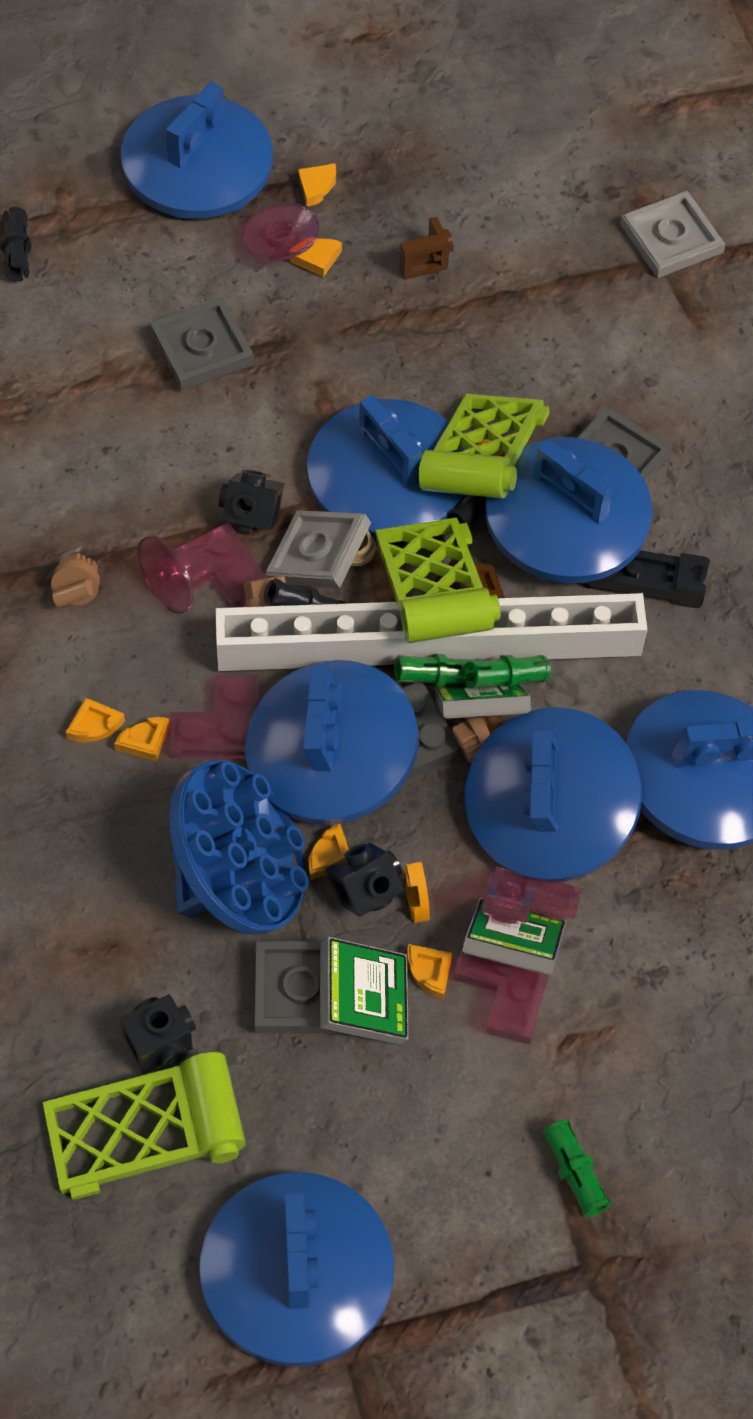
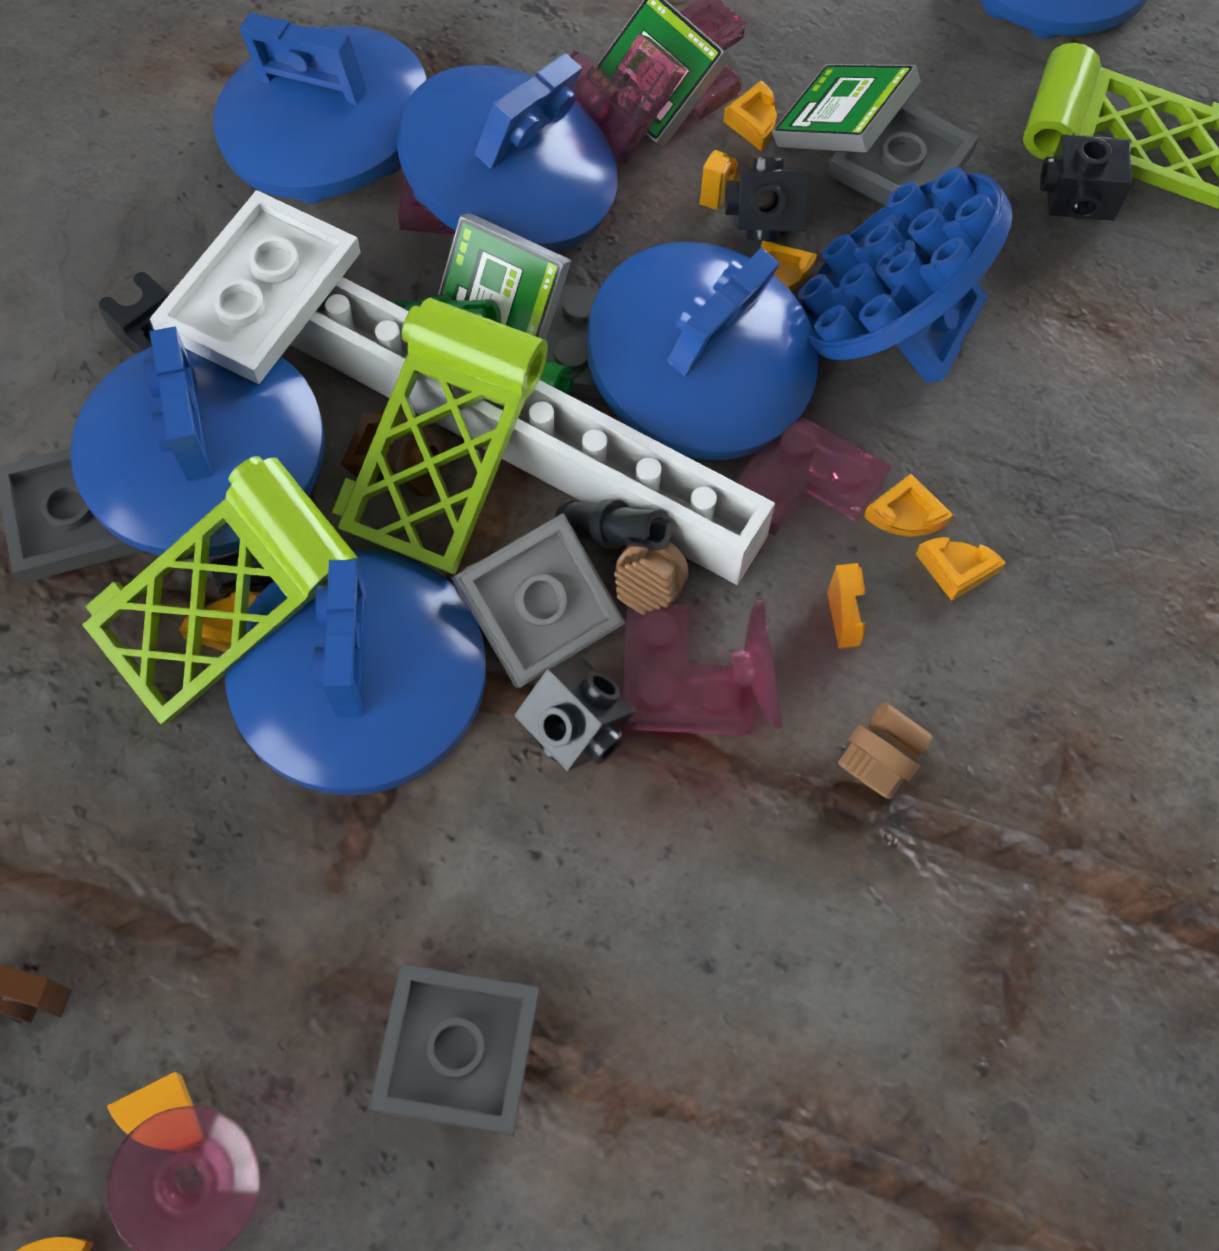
camera: 145 degrees left, 5 degrees up
none -> white plate [150,190,361,384]
none -> light orange tile [827,563,866,649]

